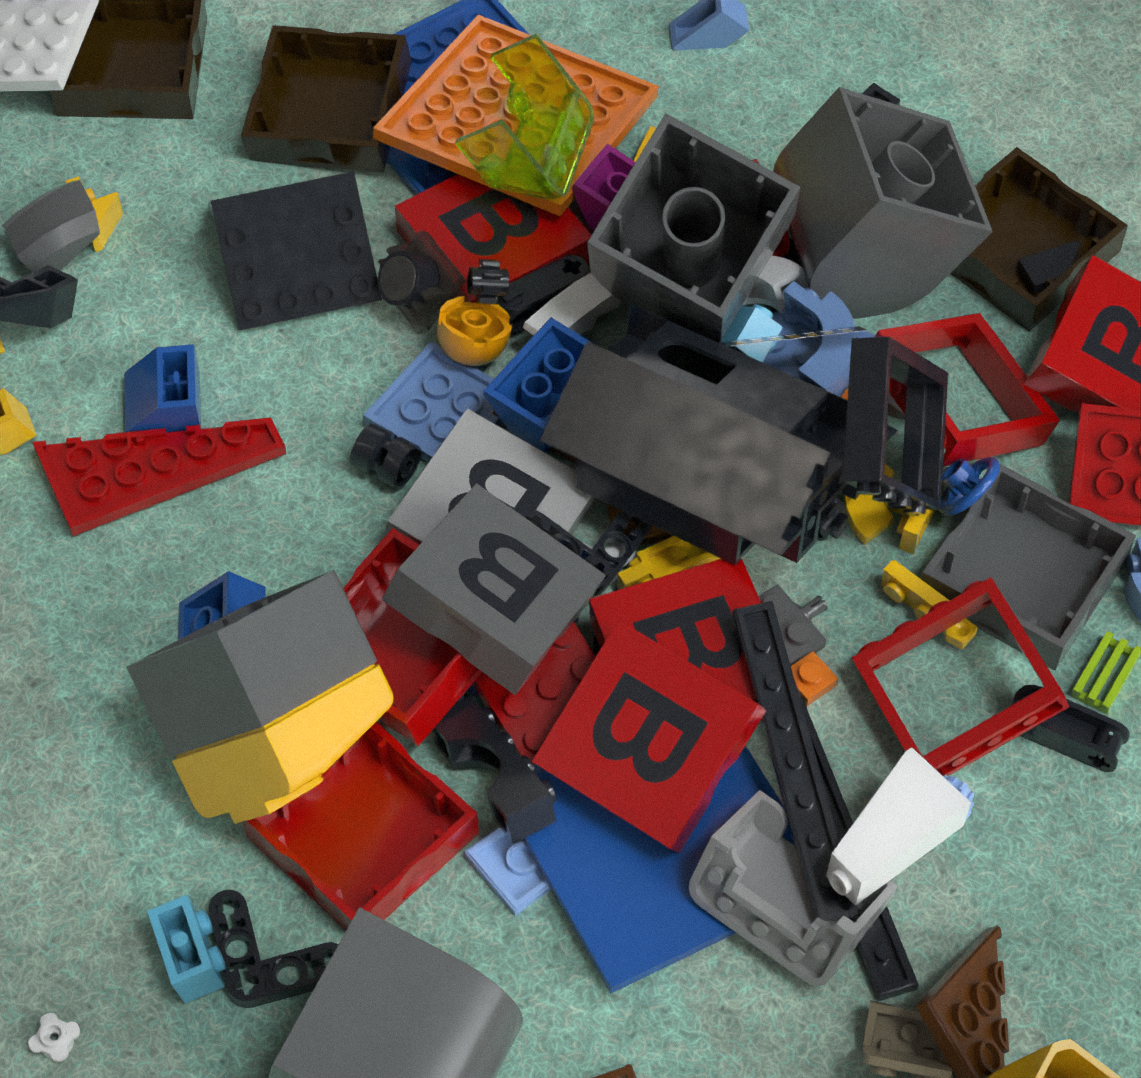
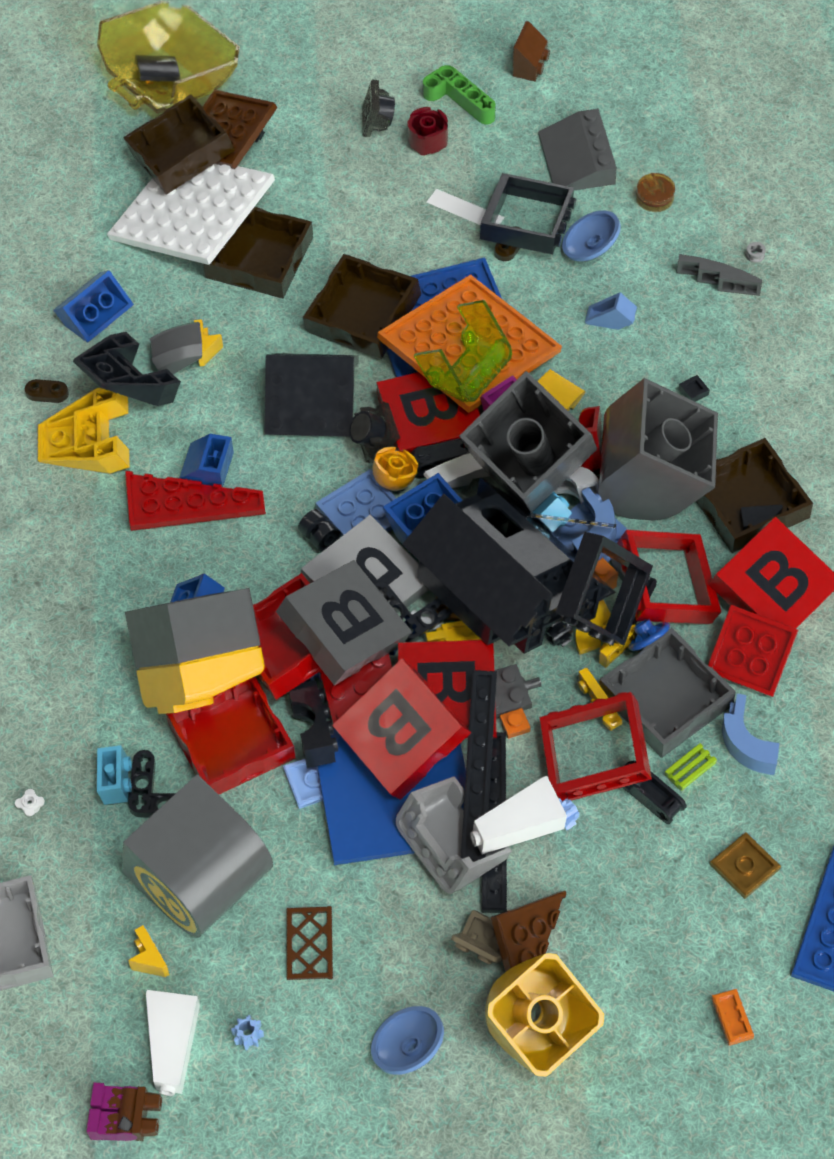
camera: 20 degrees right, 0 degrees up
black gear [467,259,509,305] -> none

